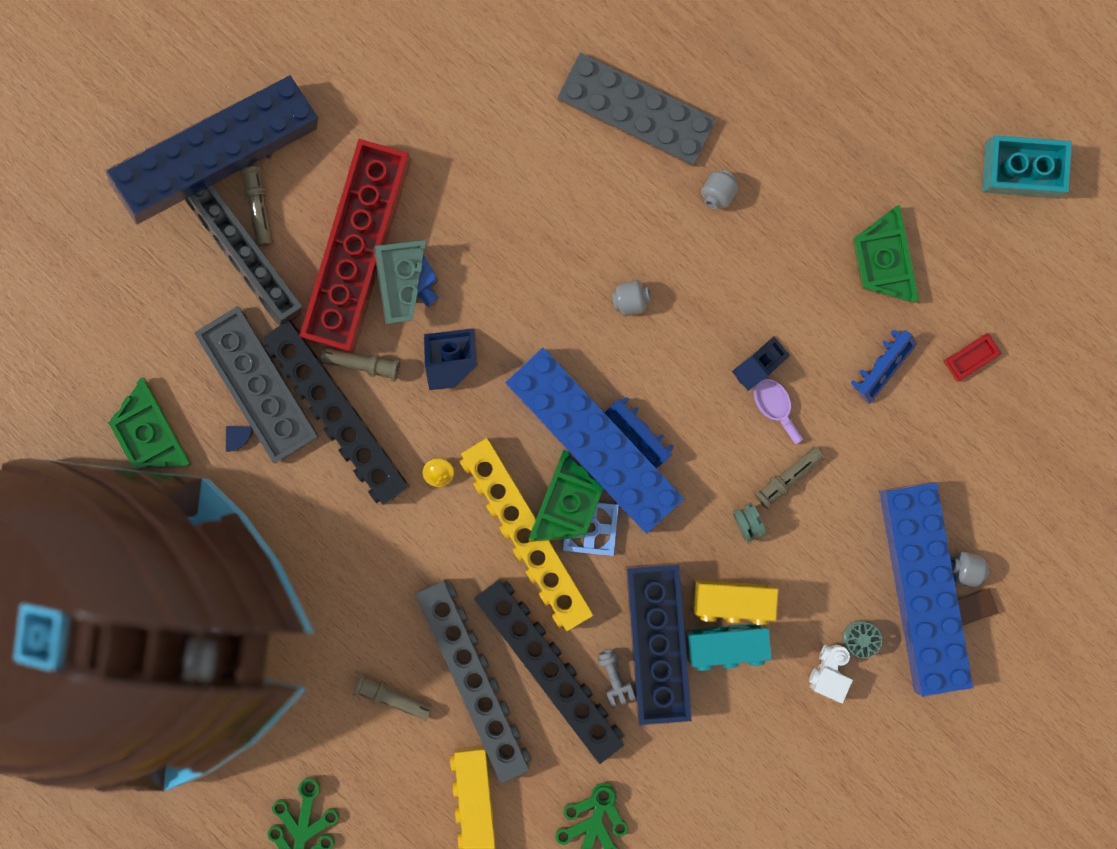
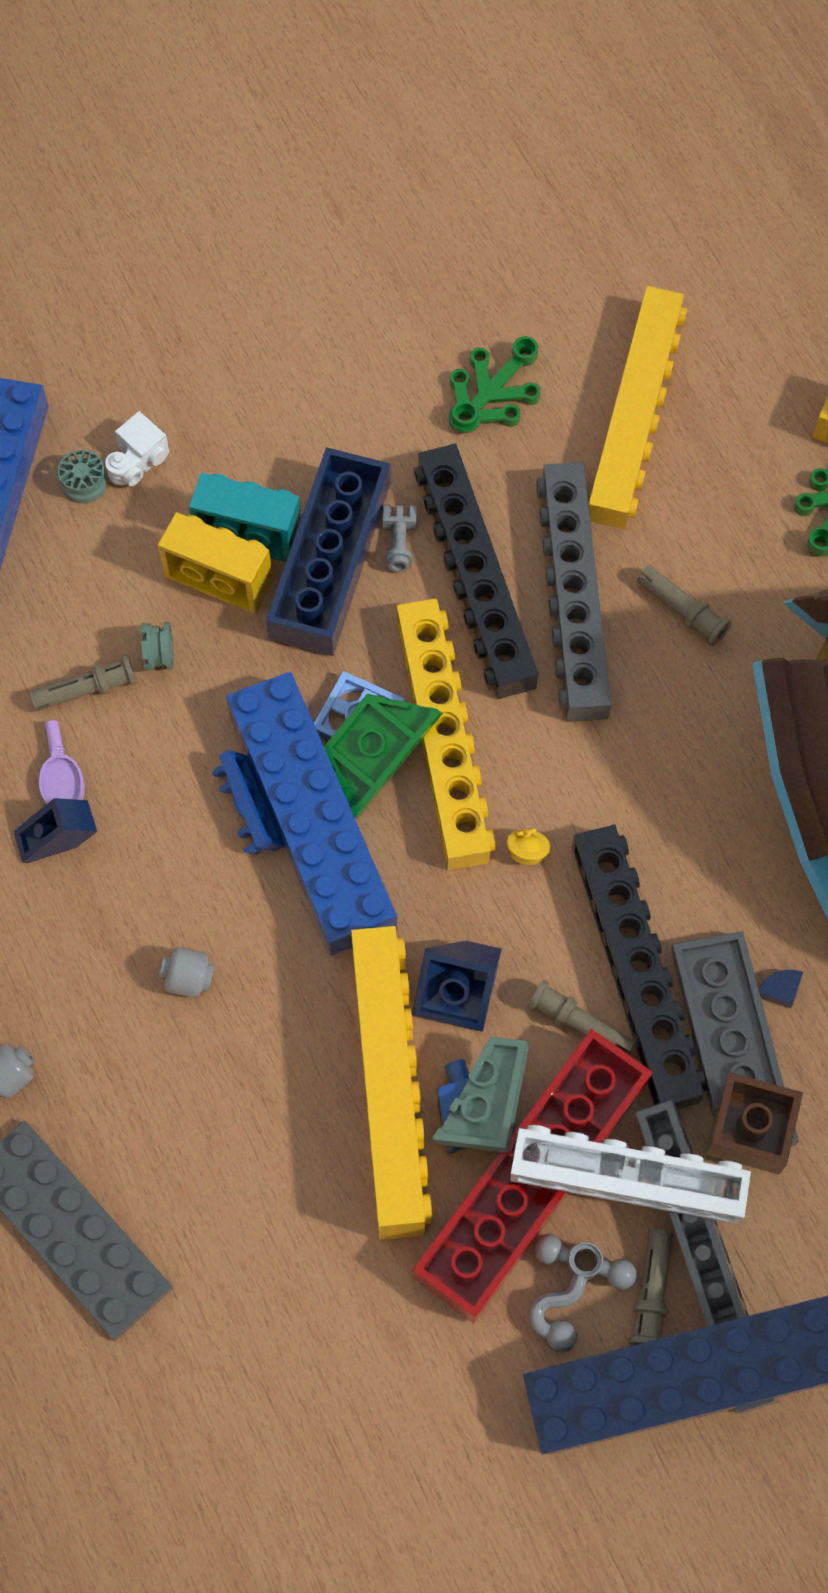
camera: 155 degrees left, 20 degrees down
none -> yellow brick [351,926,432,1240]
none -> white piece [510,1125,751,1224]
none -> light grey piece [529,1234,637,1352]
none -> reddish brown brick [706,1072,803,1175]

